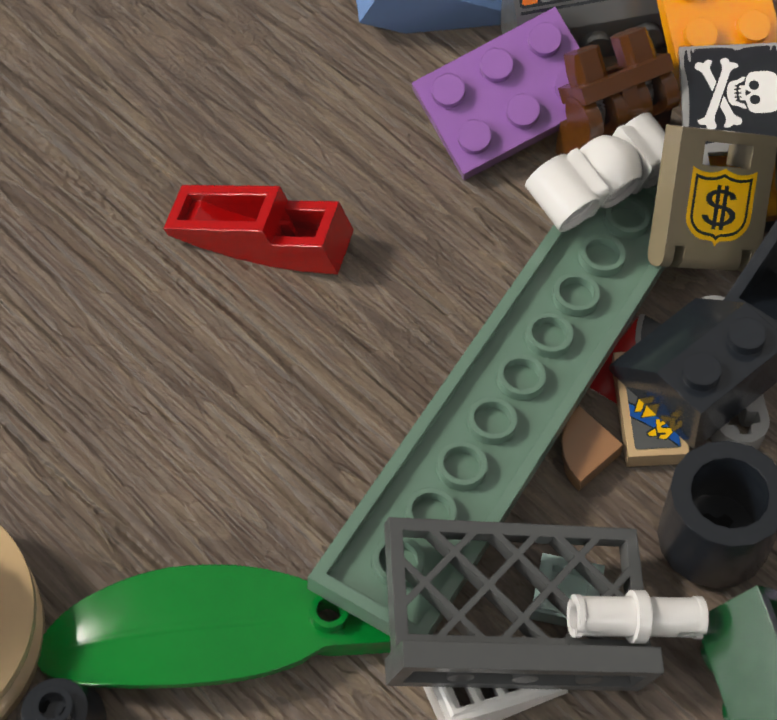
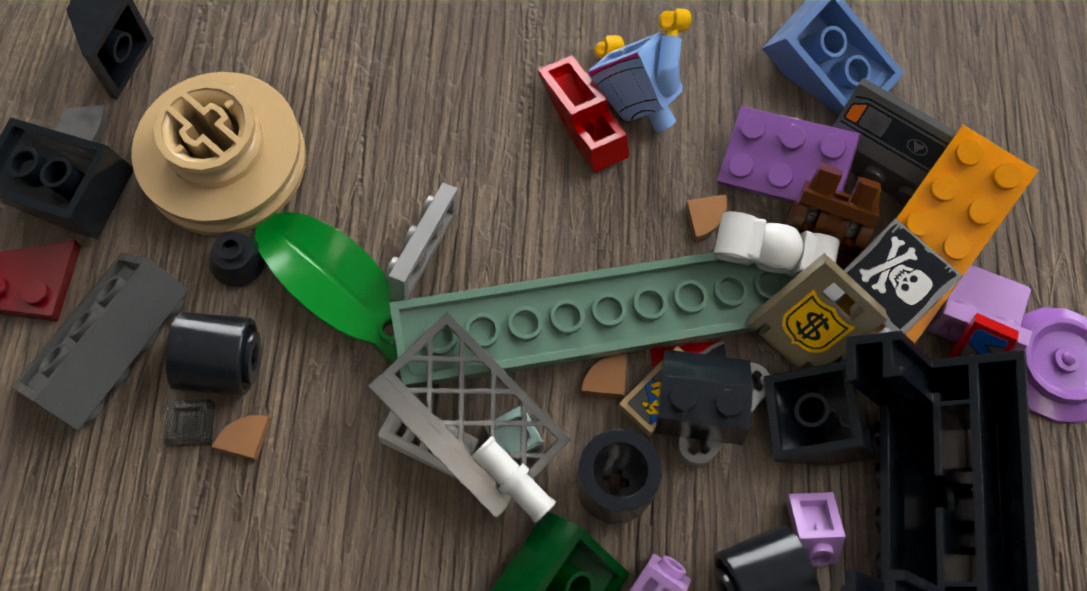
camera: 45 degrees right, 10 degrees up
none -> light grey plate [385,183,458,301]
none -> light blue torso [587,8,692,133]
none -> medium nougat tile [685,195,727,243]

